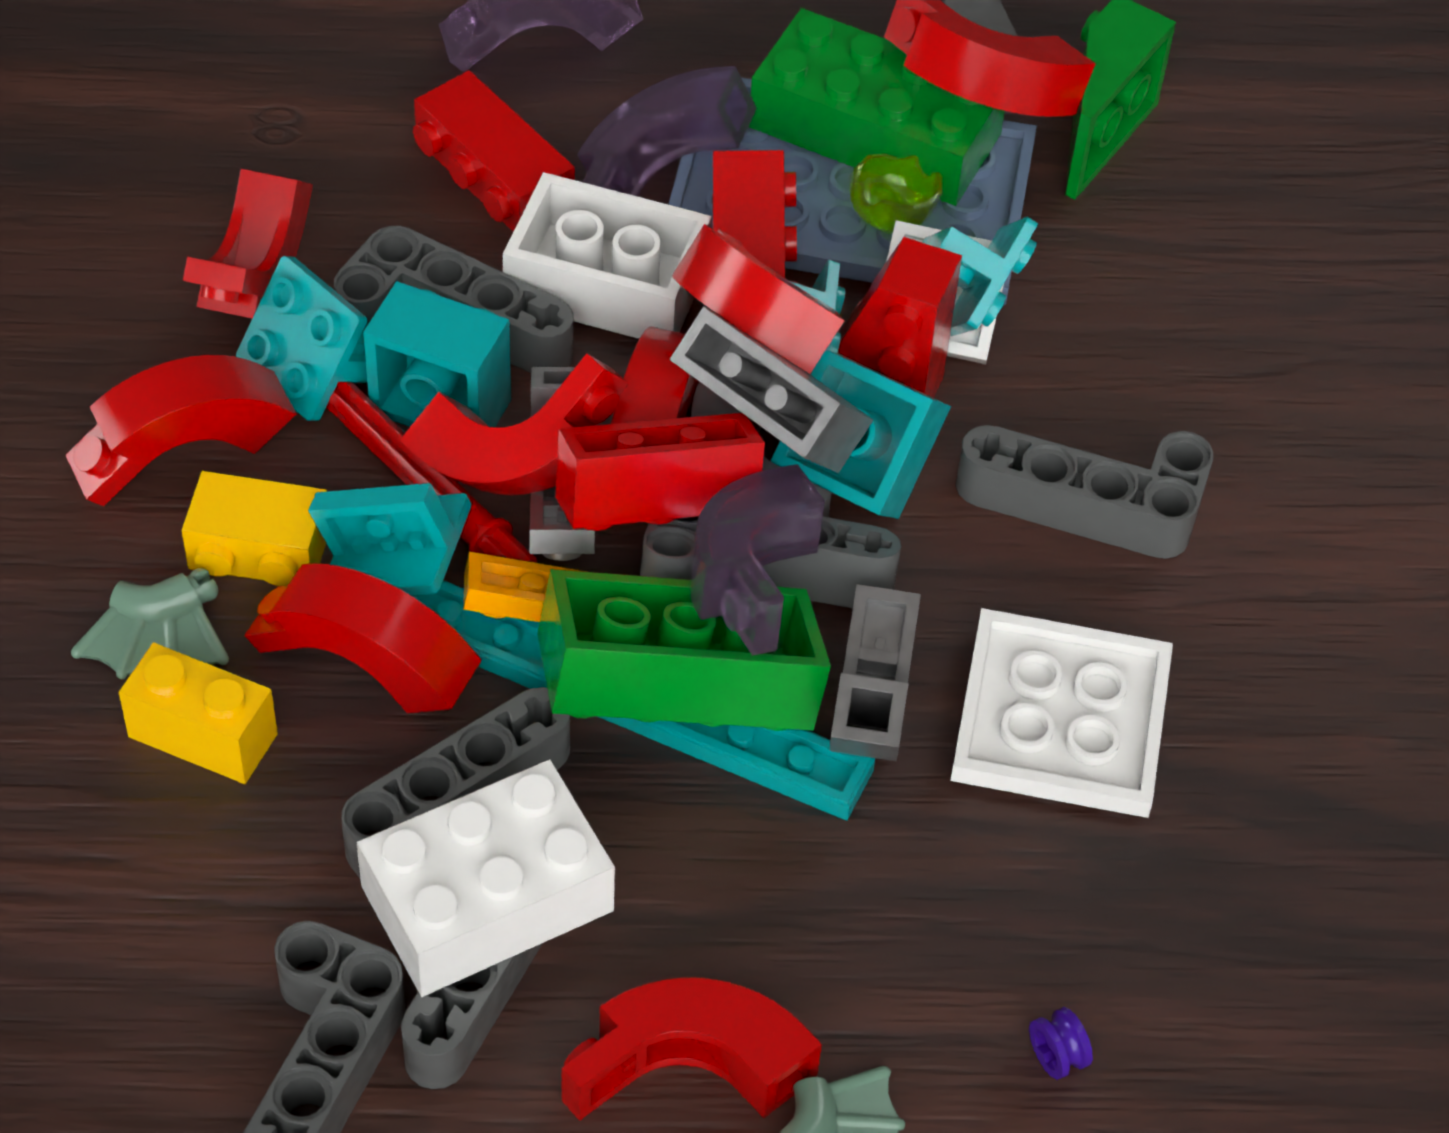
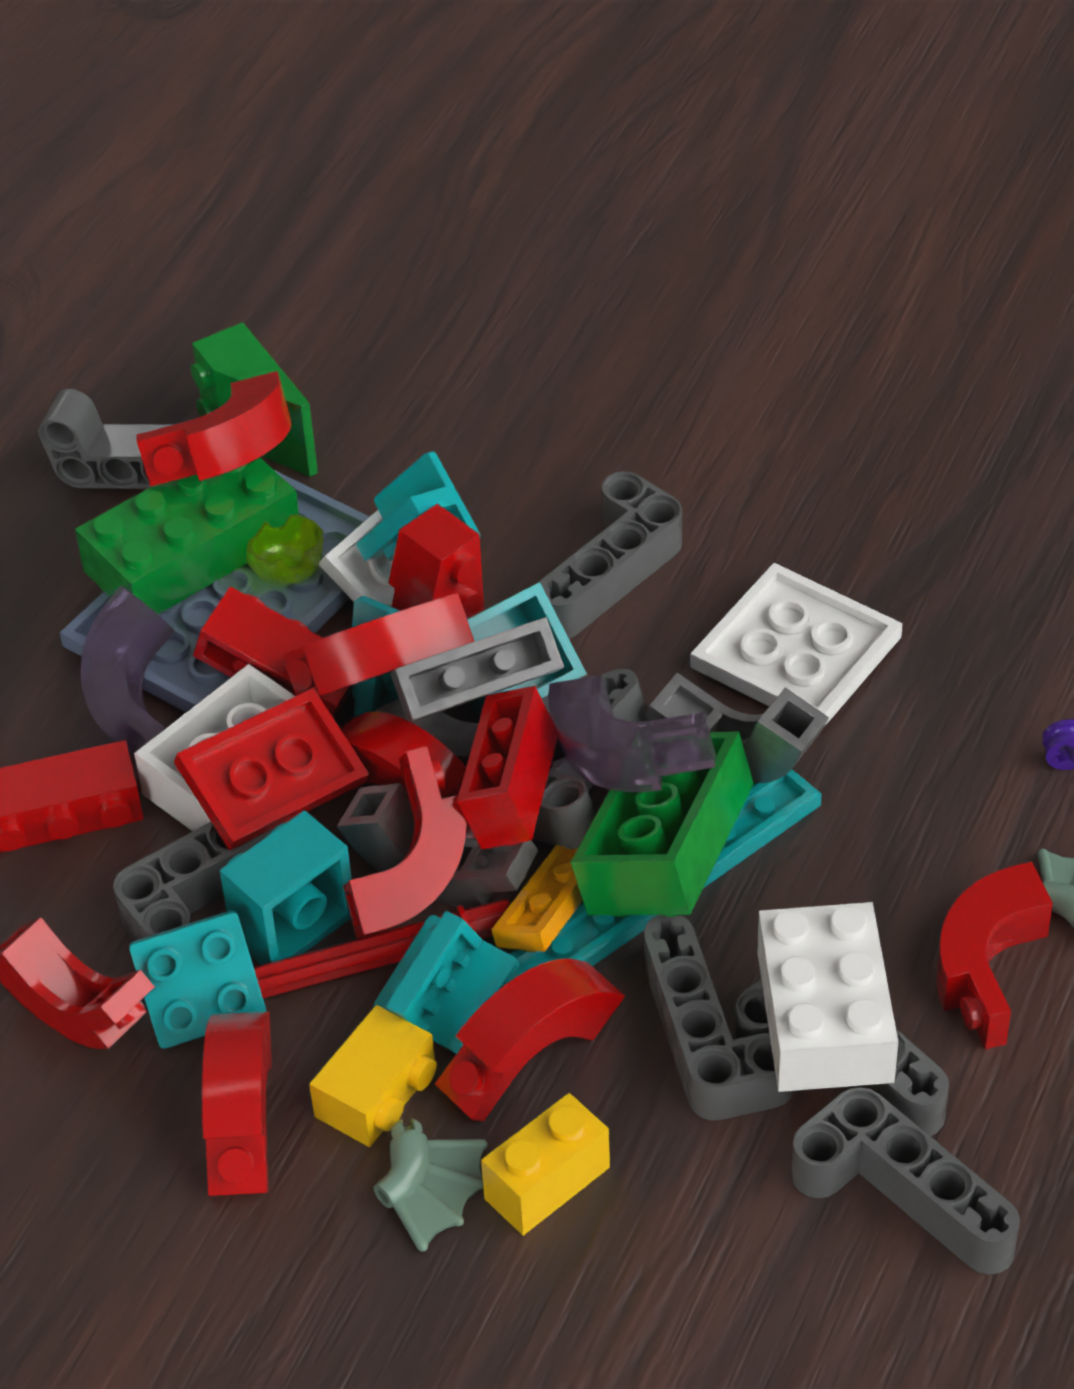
camera: 60 degrees left, 5 degrees down
none -> red plate [174,688,369,851]

